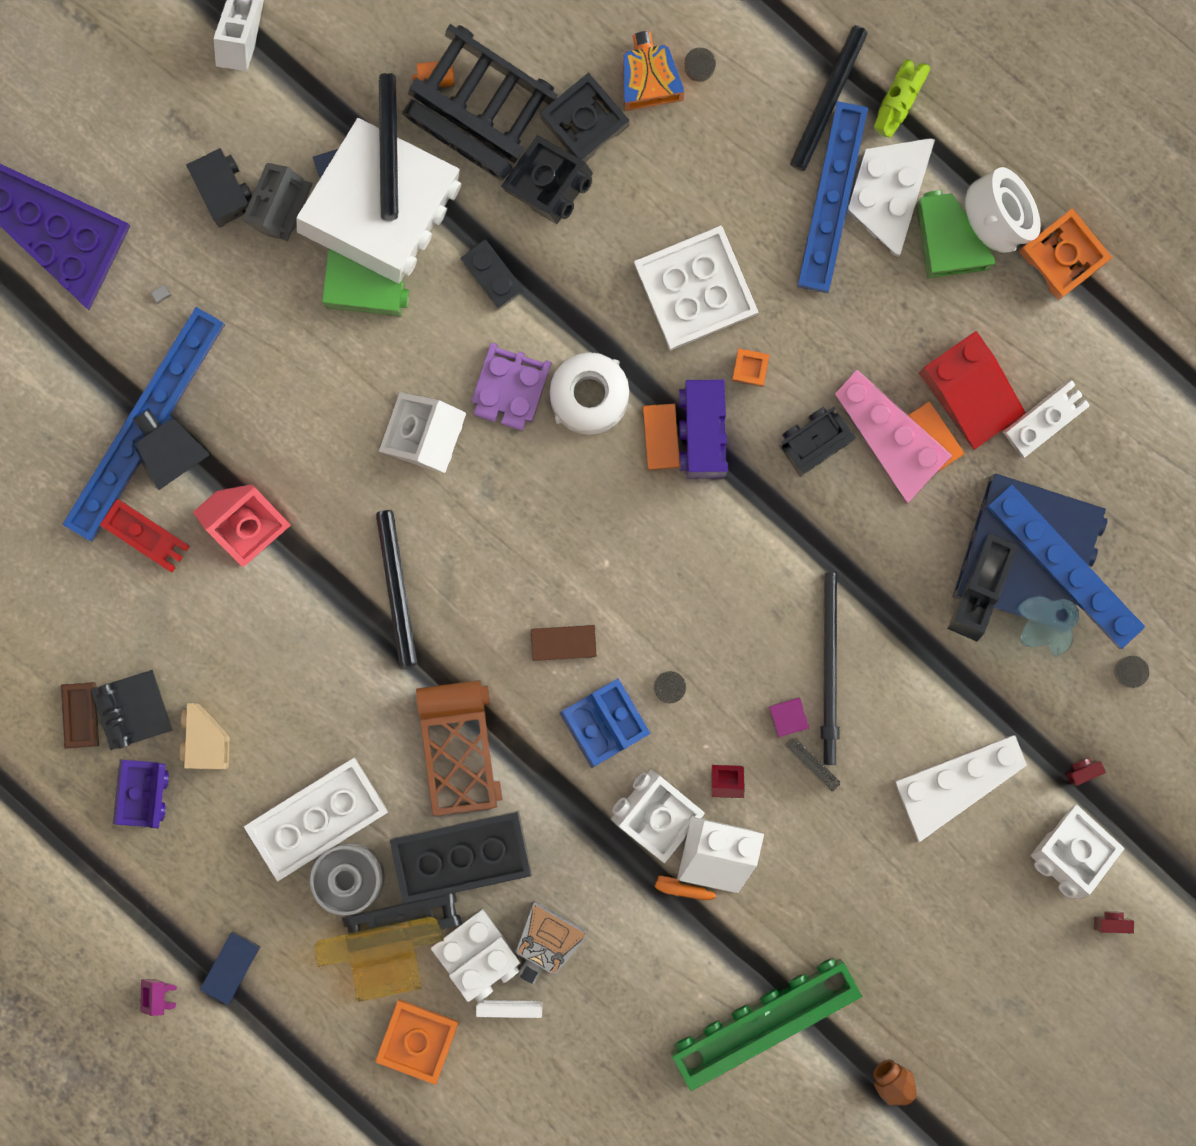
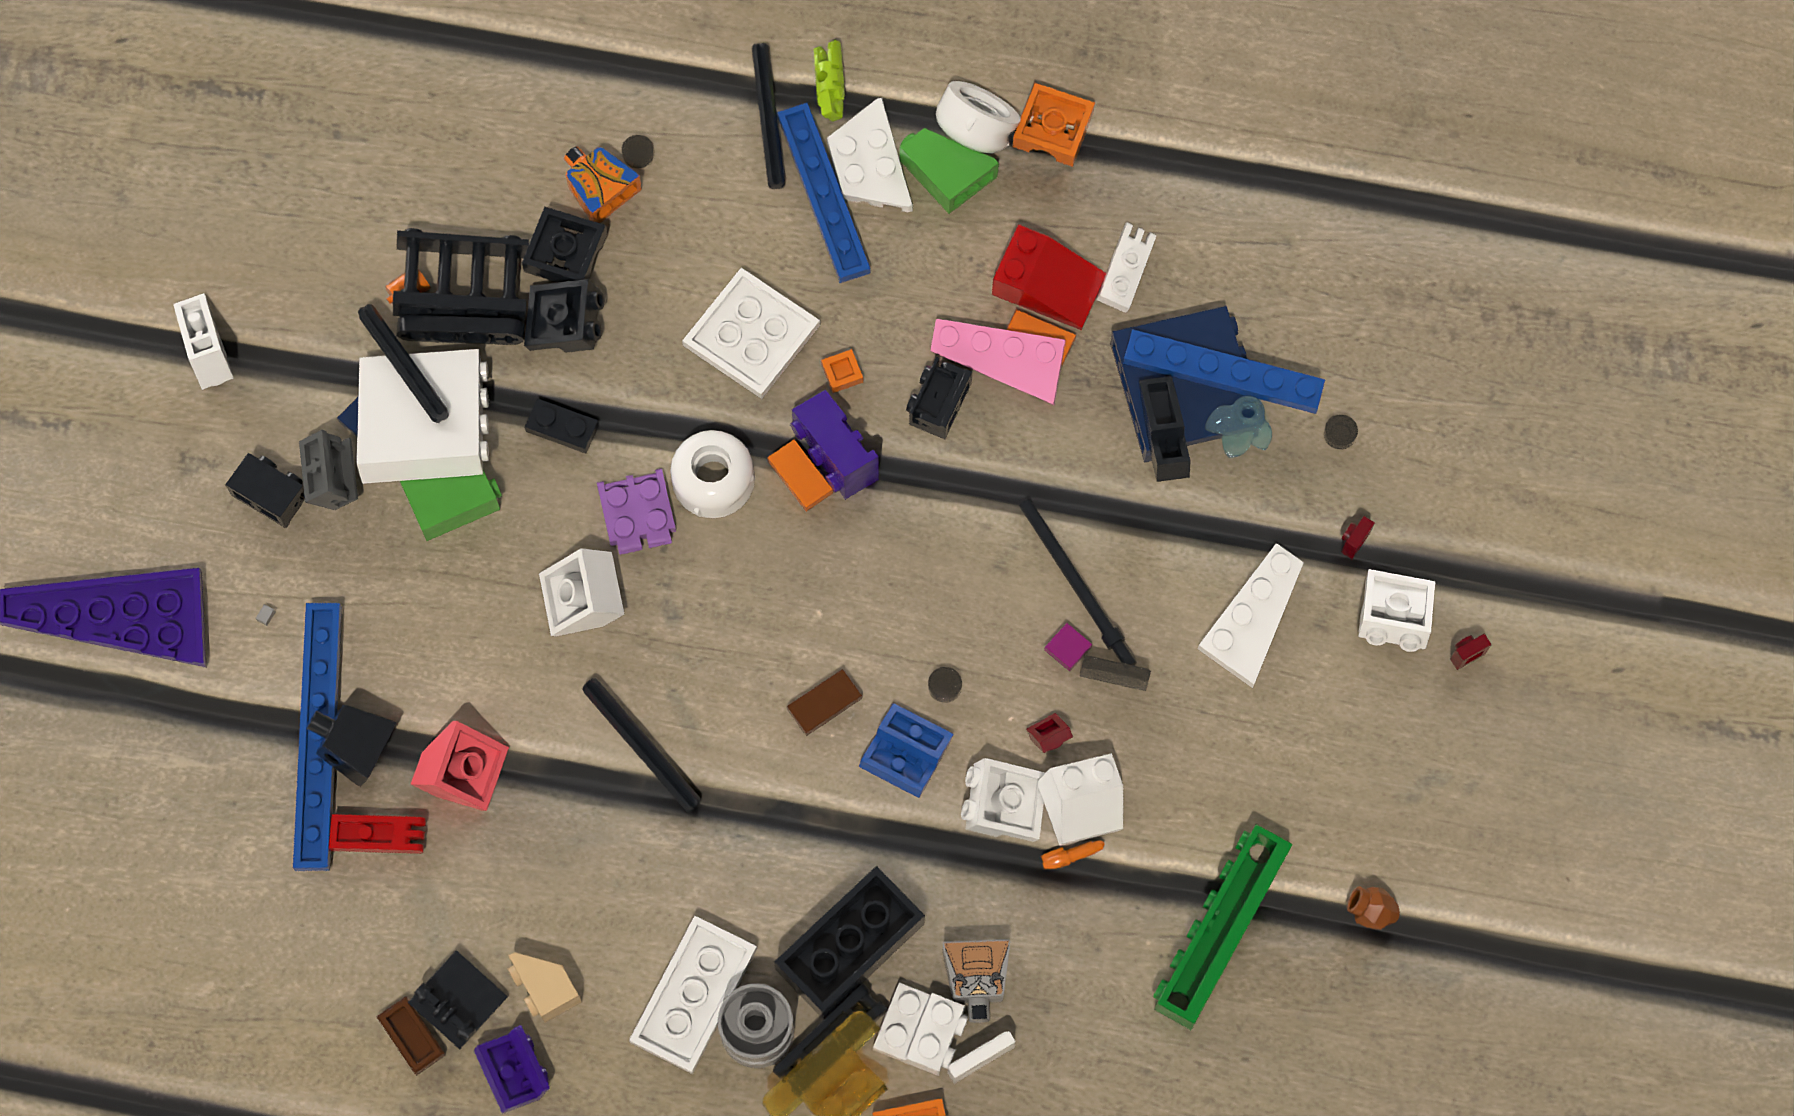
camera: 30 degrees left, 15 degrees down
dark orange piece [416,680,503,816] -> none

